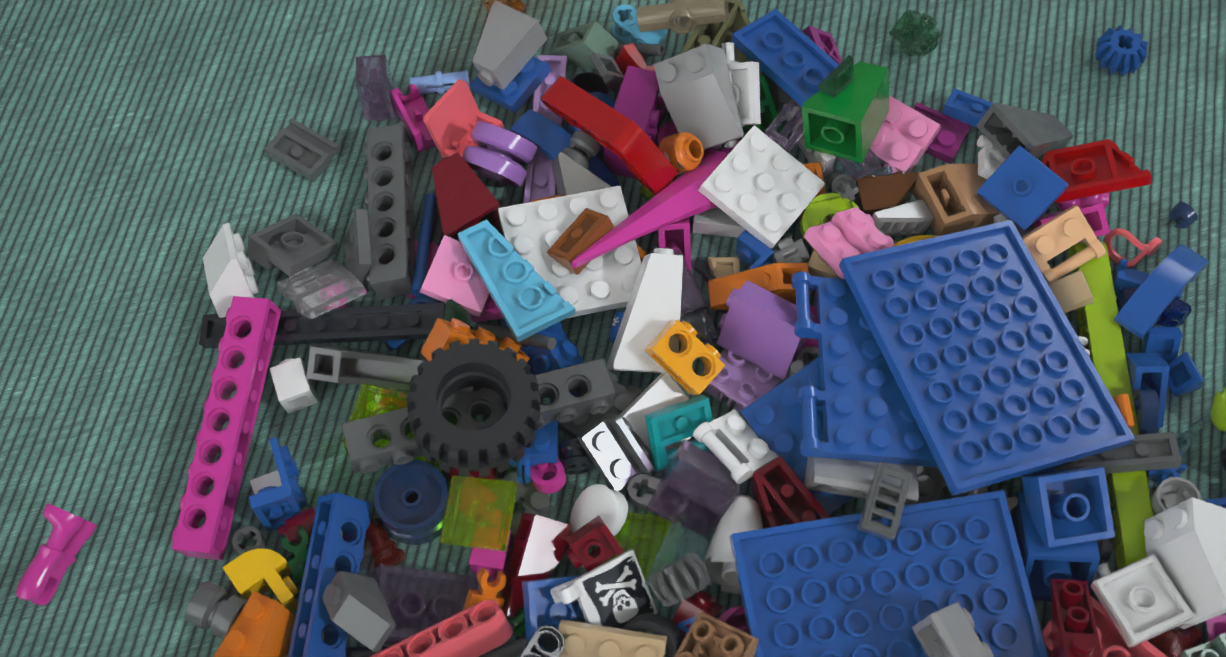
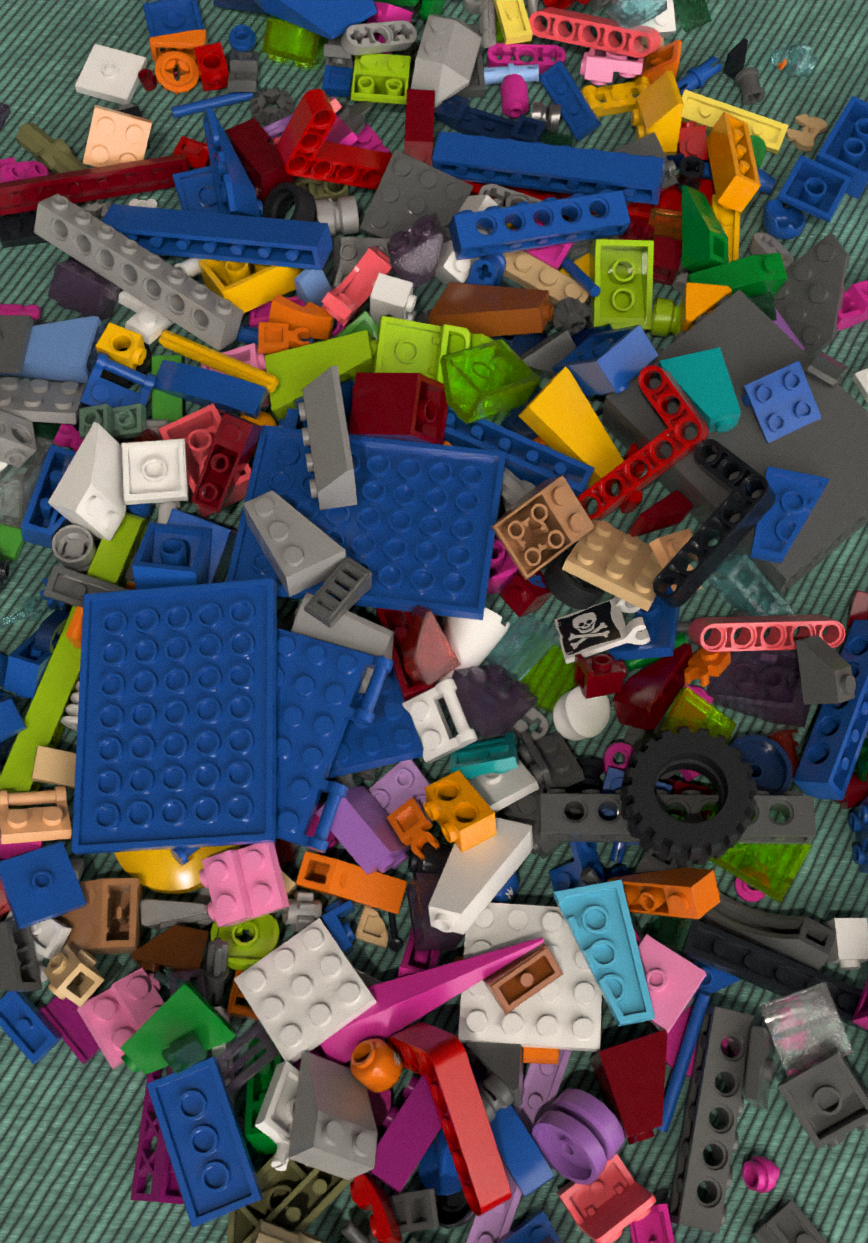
camera: 170 degrees left, 5 degrees up
dark grey gear [649,553,711,606] -> none
clear green brick [889,10,943,57] -> none
none -> tan brick [43,944,104,1007]
none -> light grey wedge [243,490,346,597]
none -> orange plate [386,797,440,860]
none -> clear red slope [402,605,461,686]
none -> dark pink plate [742,1155,780,1193]

